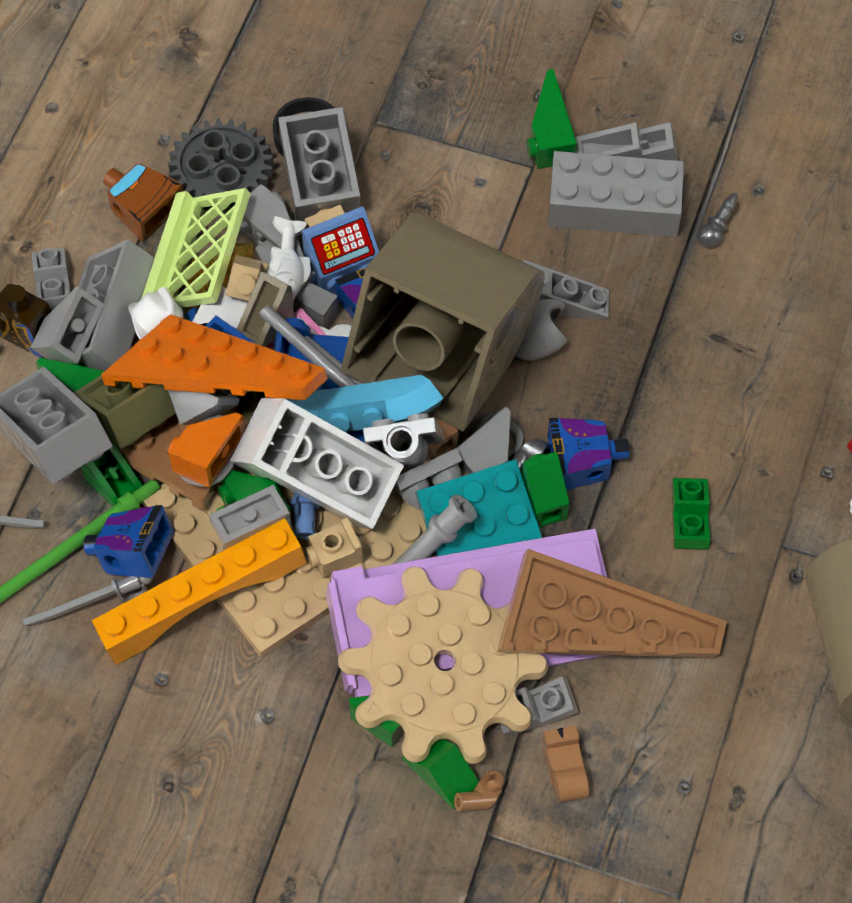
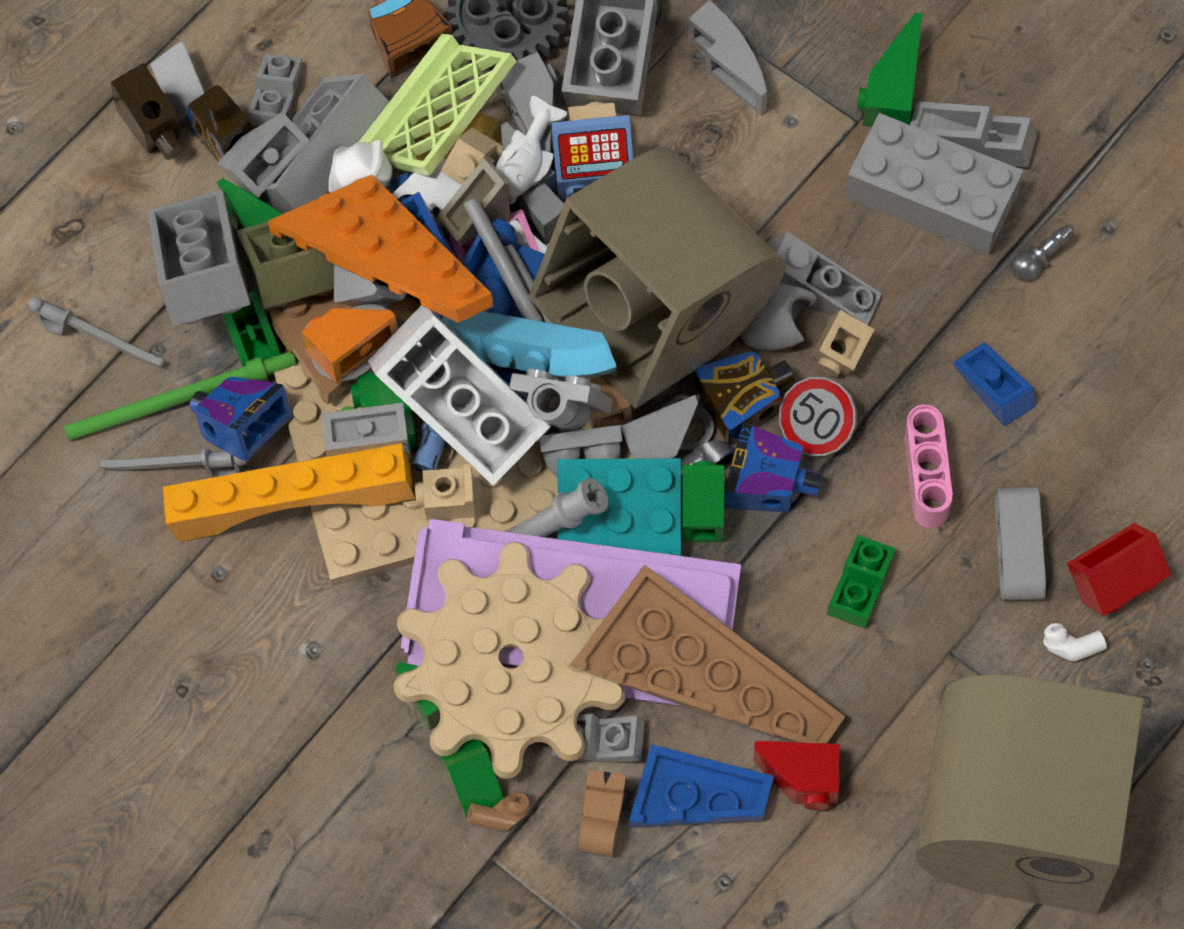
camera: 25 degrees right, 5 degrees up
none -> blue wing [629,744,774,827]
none -> light grey slope [688,0,767,115]
none -> torso [693,351,795,446]
none -> red slope [753,741,840,810]
none -> piece [779,377,857,456]
none -> tan brick [811,310,875,377]
none -> bright pink beam [904,405,953,528]
none -> blue slope [953,342,1036,426]
none -> light grey beam [995,487,1046,600]

